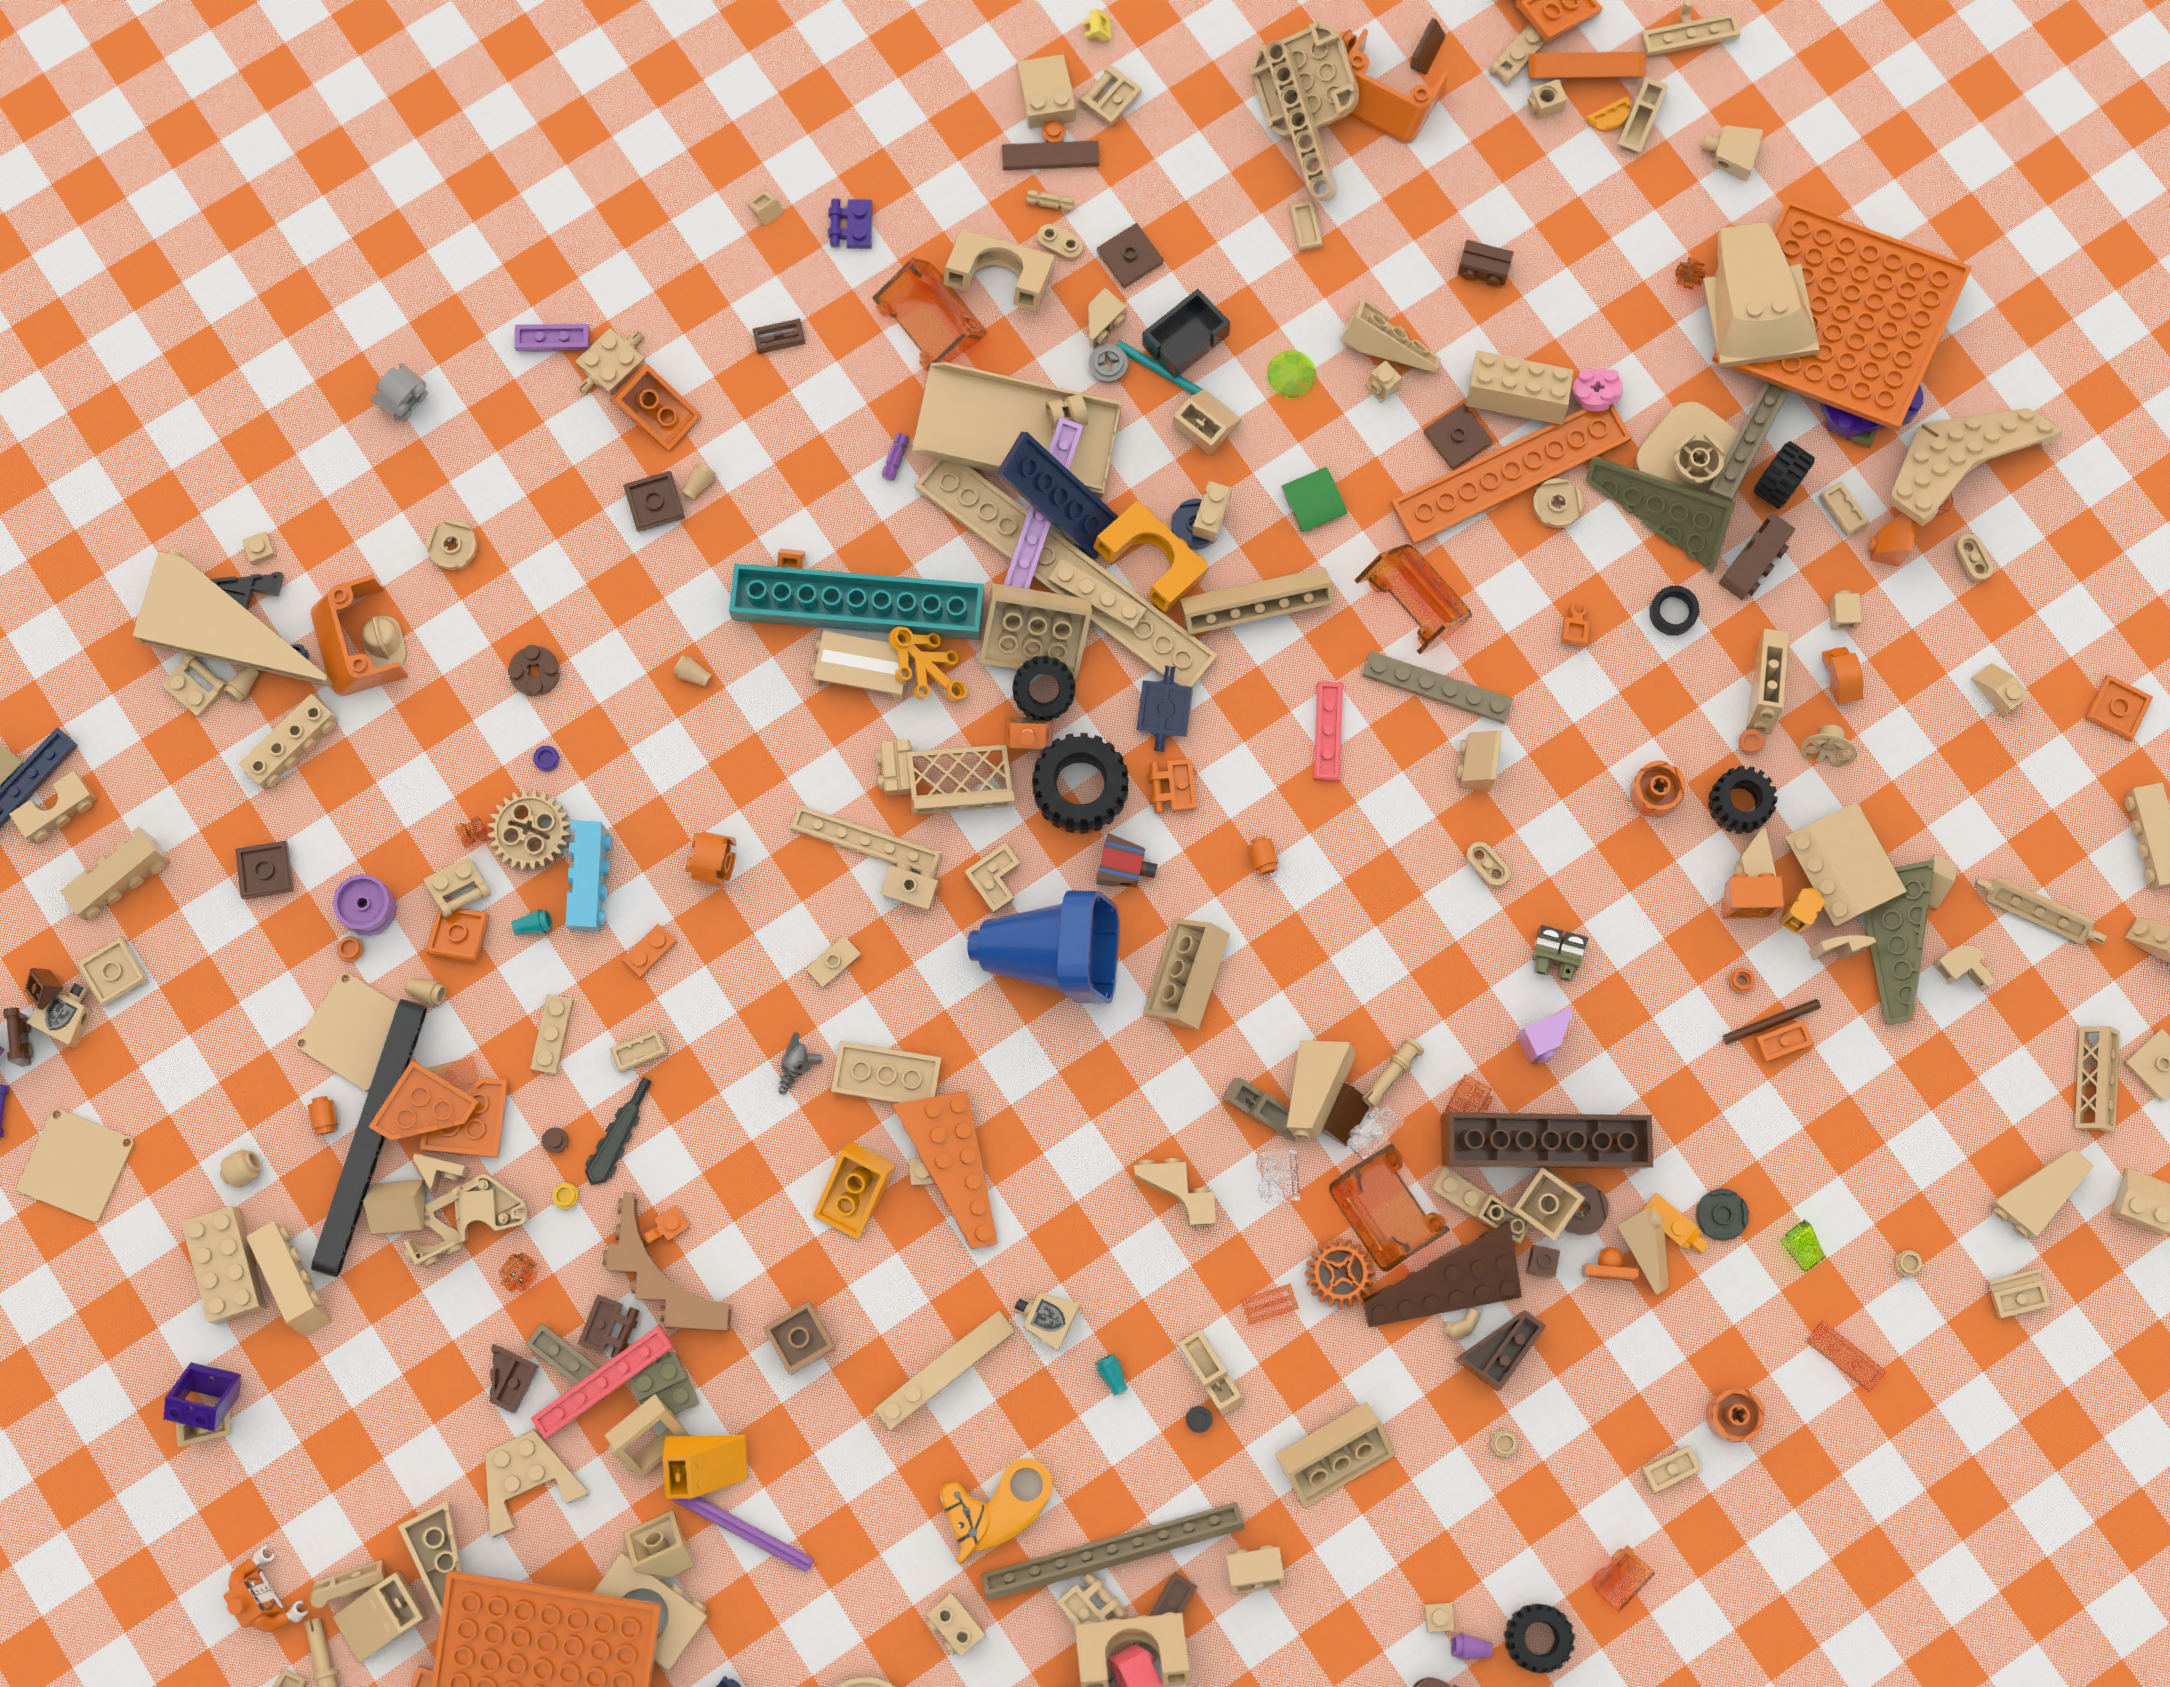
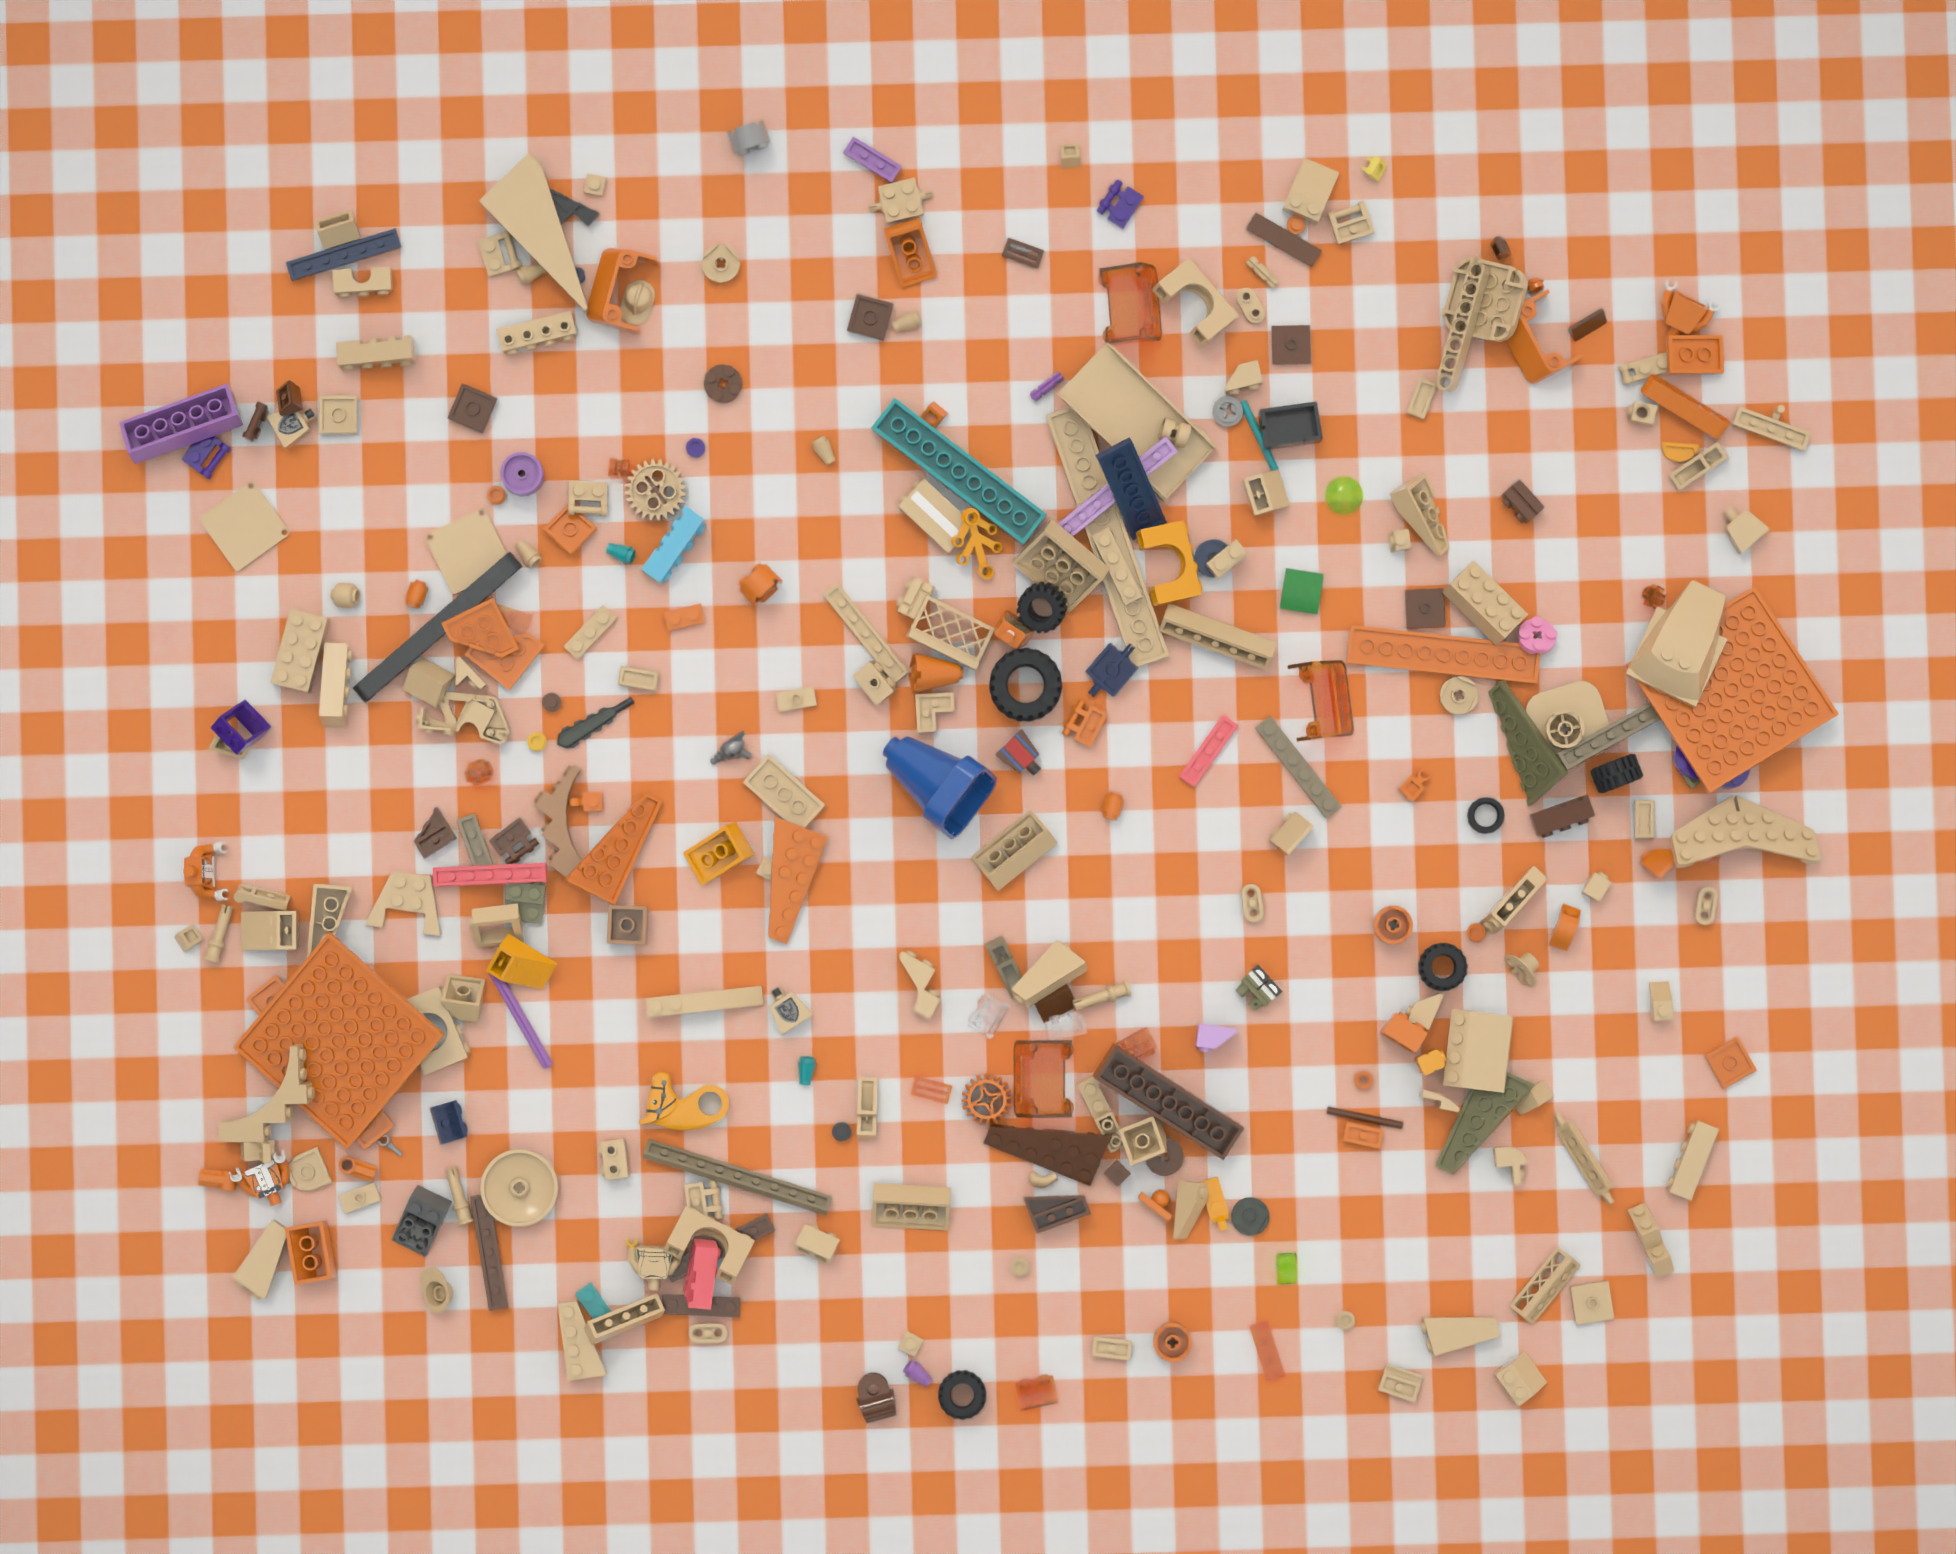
camera: 25 degrees right, 10 degrees up
none -> orange wing [564,792,663,905]
none -> orange cone [909,653,963,692]
none -> reddish brown slope [1490,236,1511,260]

